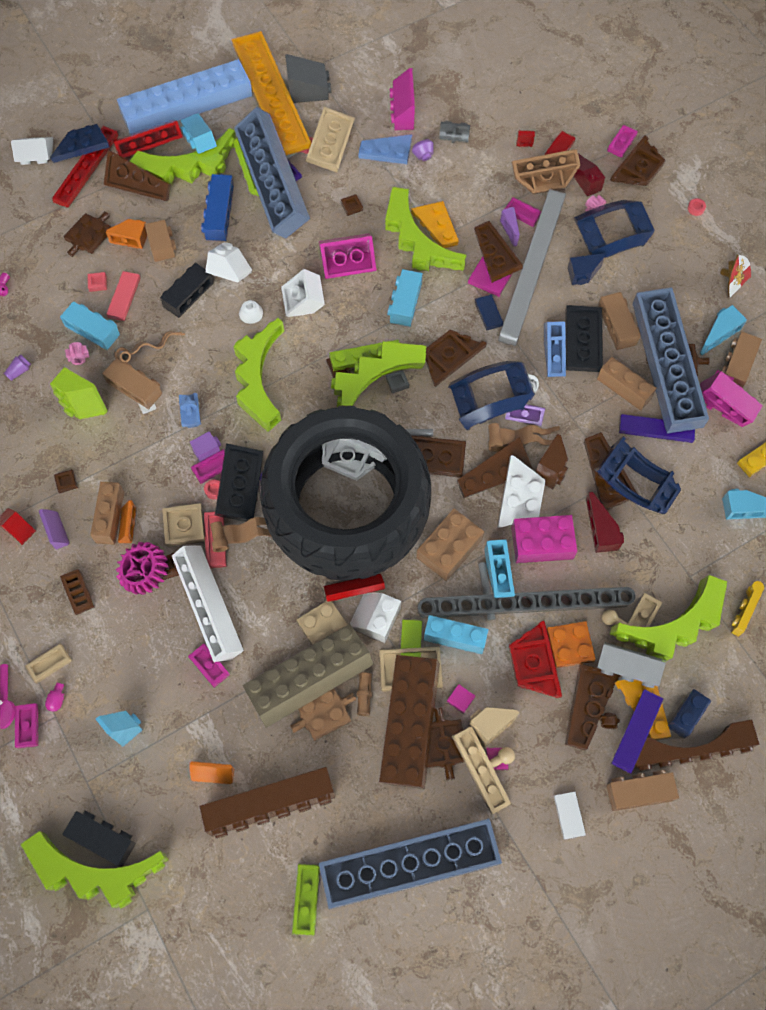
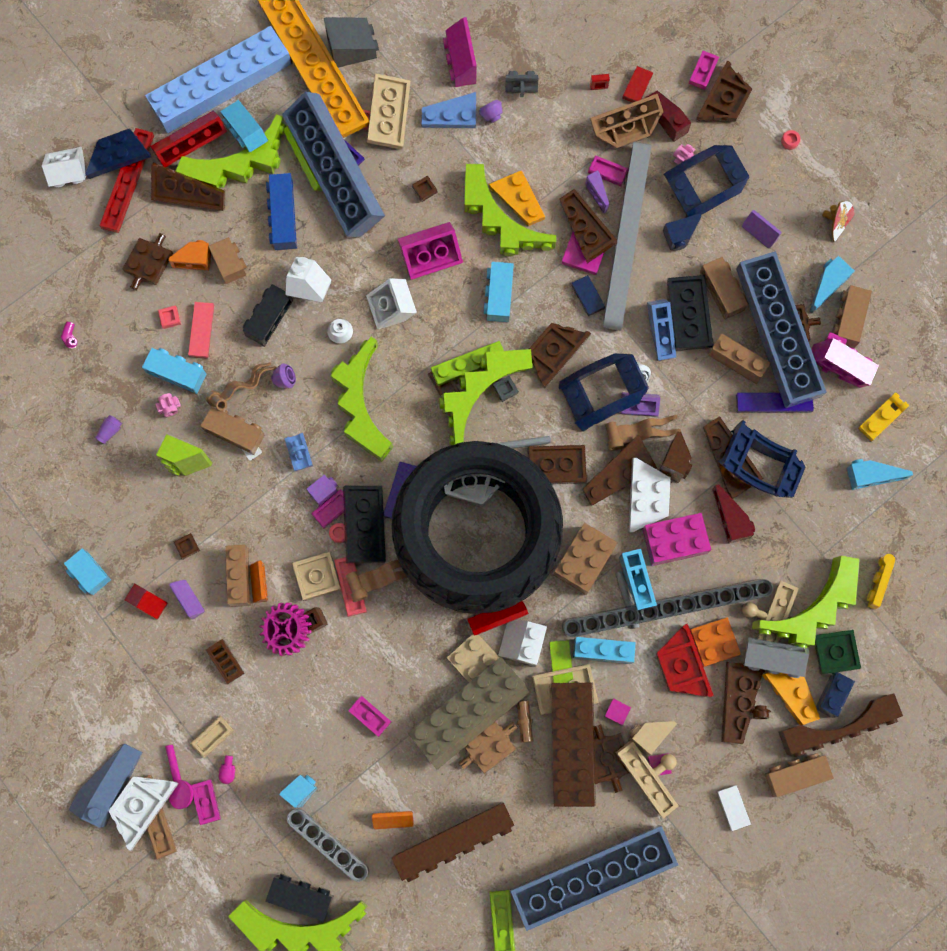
camera: 10 degrees left, 10 degrees up
white brick [172,546,244,662] -> none
dark purple tile [611,689,664,774] -> none
none -> medium lavender cone [271,363,296,388]
none -> light grey beam [287,809,369,882]
none -> medium lavender slope [742,210,781,248]
none -> dark green plate [815,630,861,675]

